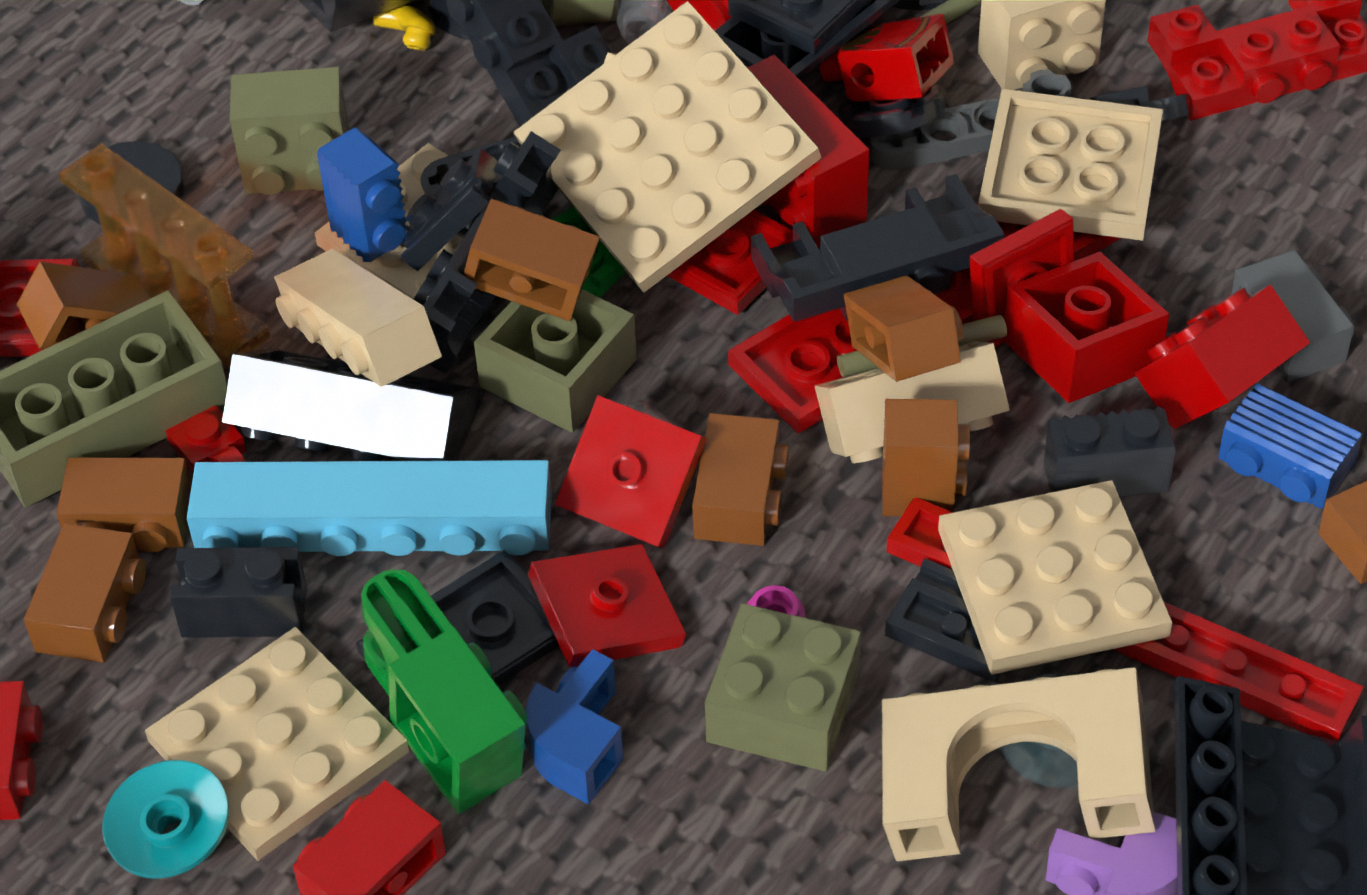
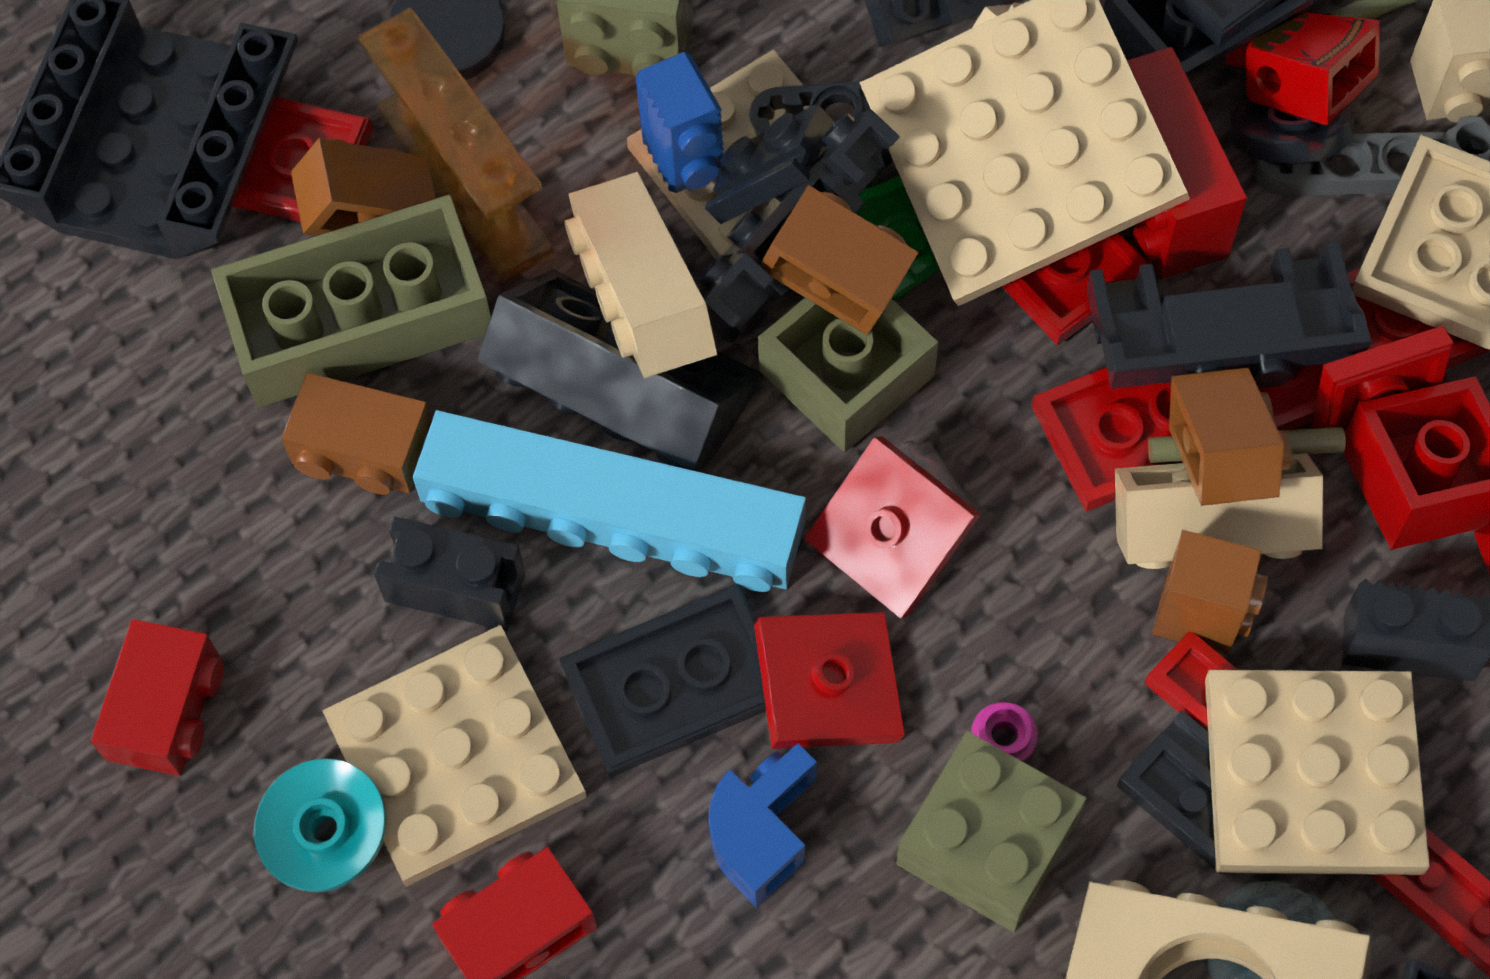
camera: 15 degrees right, 15 degrees up
dark orange brick [23,523,146,663] -> none
red plate [165,405,247,474] -> none
green brick [361,569,528,814] -> none
dark orange brick [692,413,789,546] -> none

